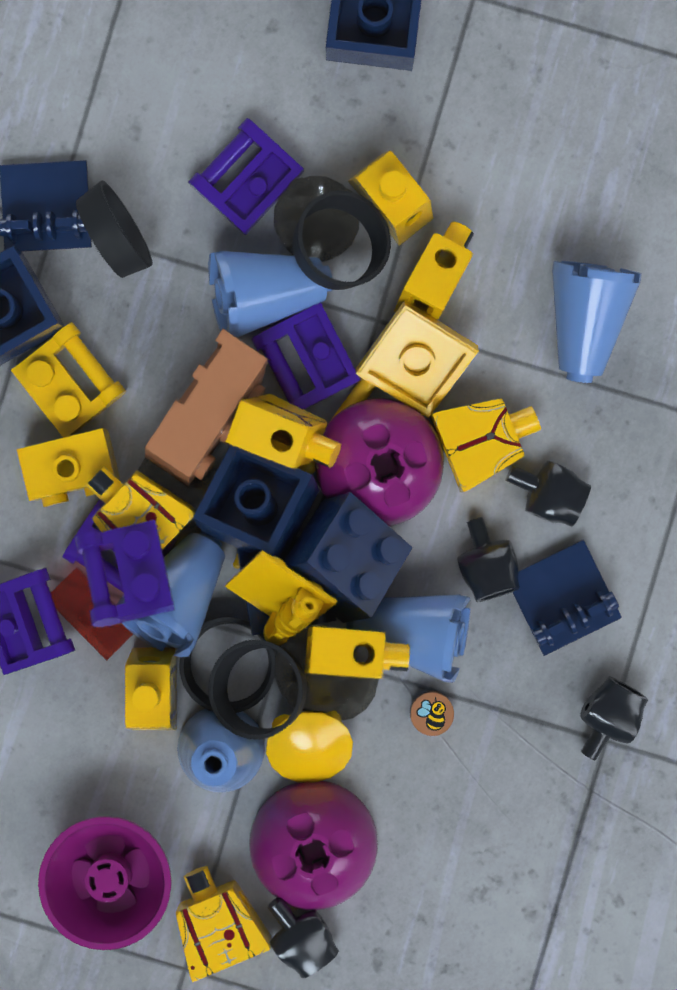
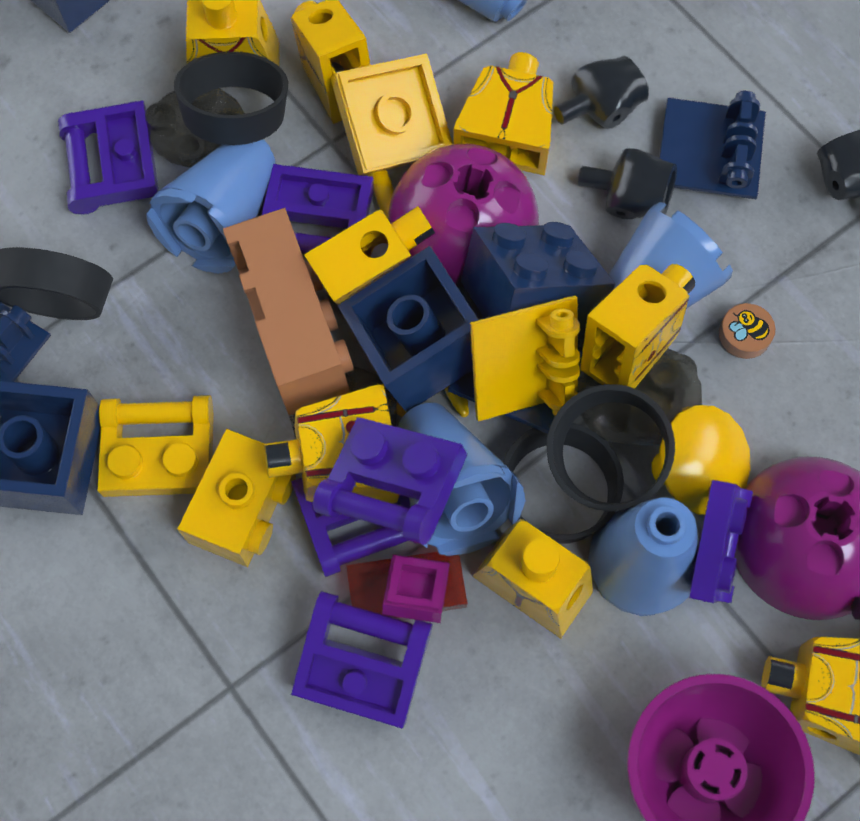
camera: 55 degrees left, 20 degrees down
none -> magenta tile [383,555,450,624]
none -> dark purple plate [689,480,753,603]

